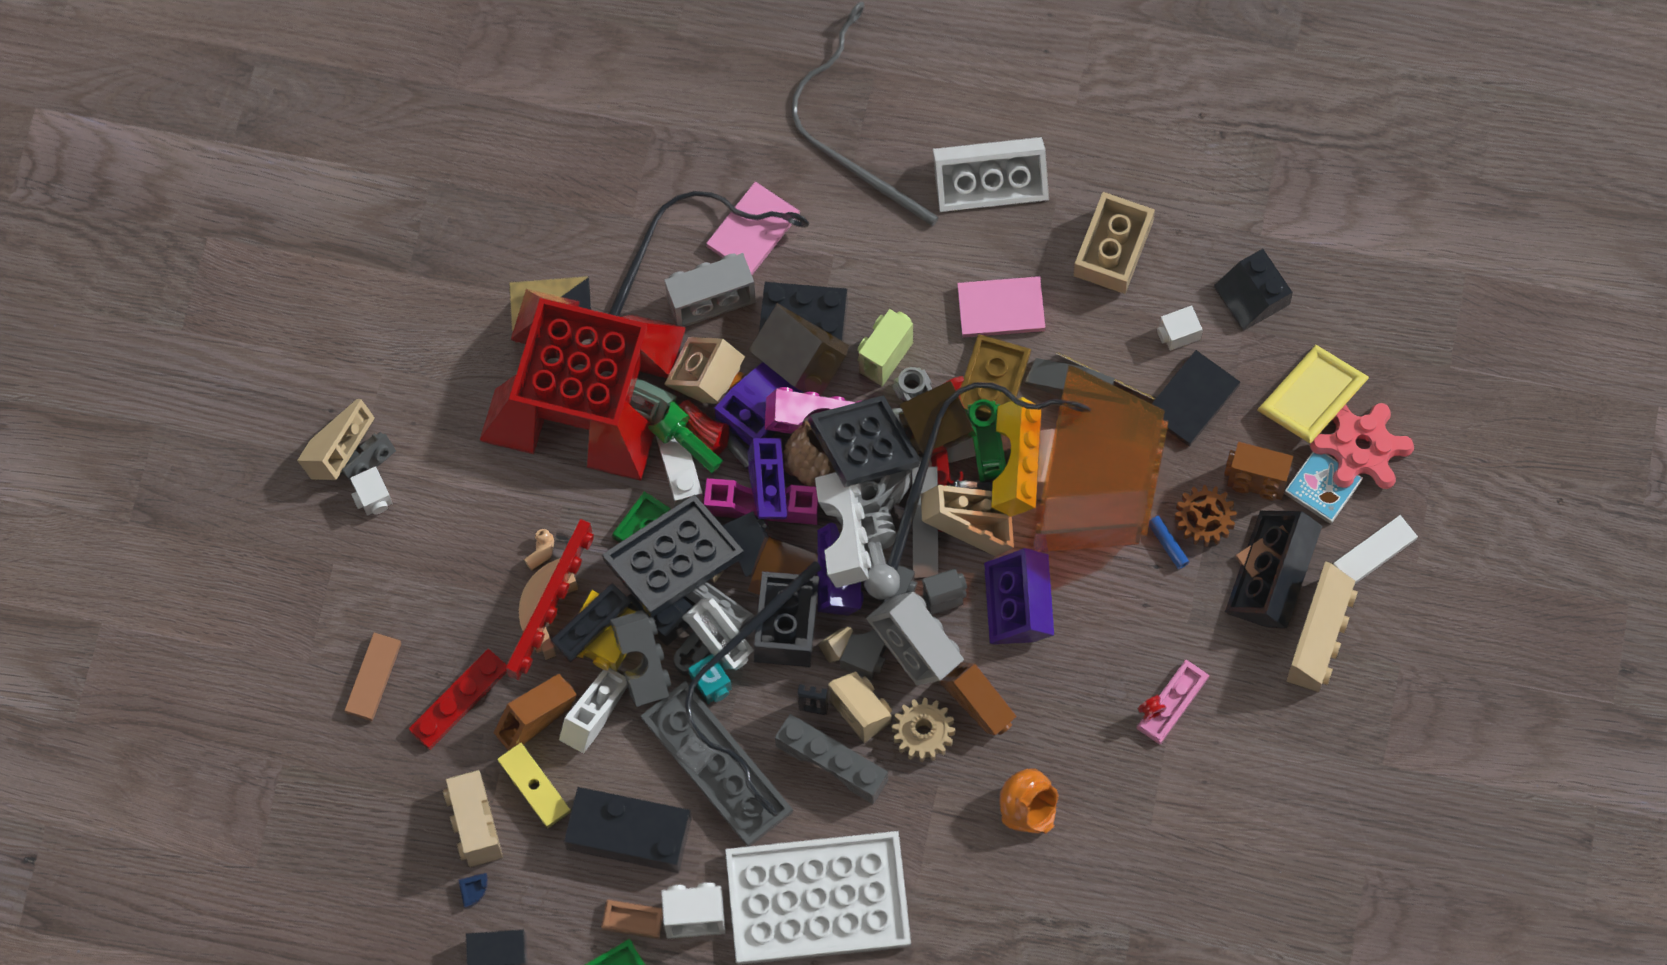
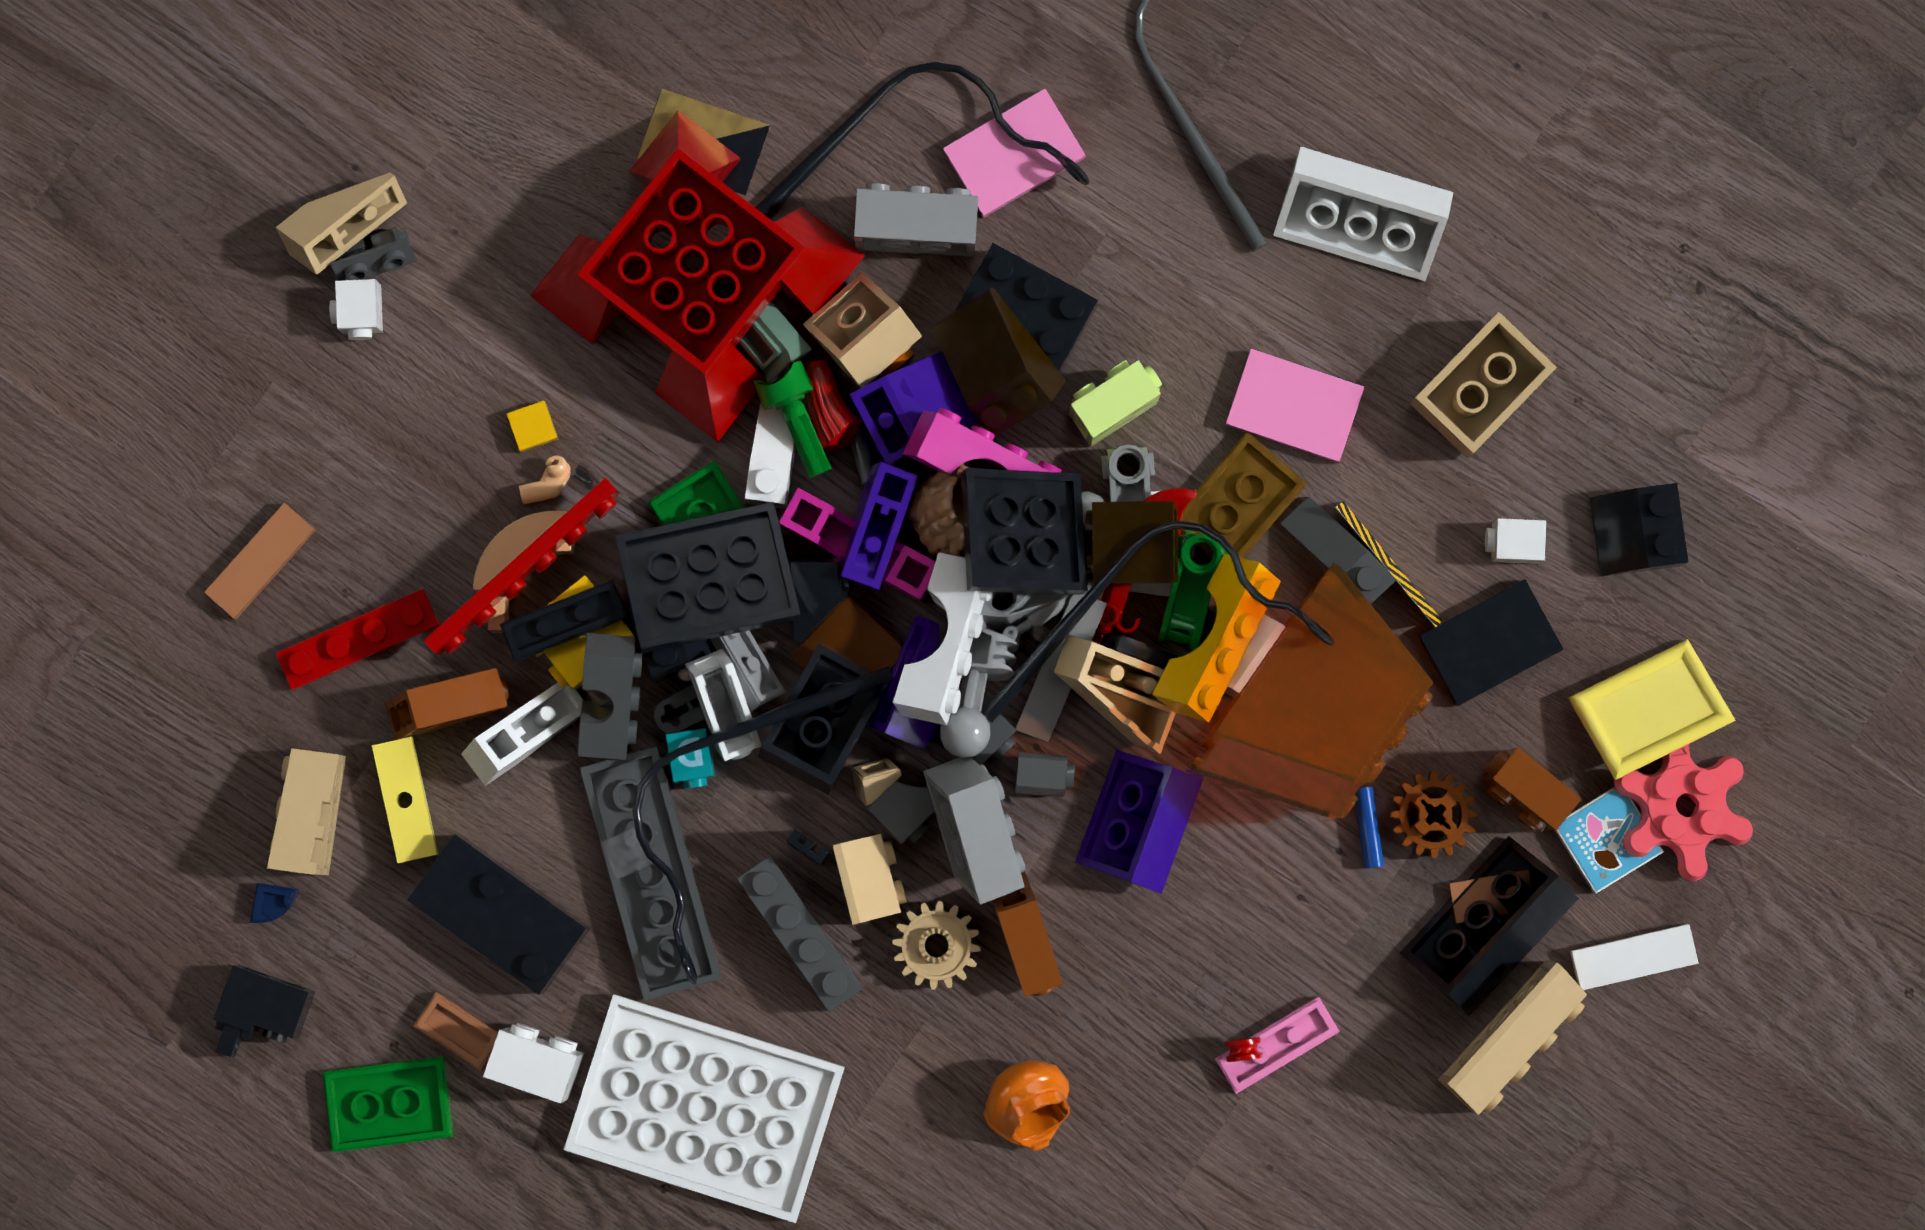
camera: 20 degrees right, 15 degrees up
none -> yellow tile [507,401,558,452]

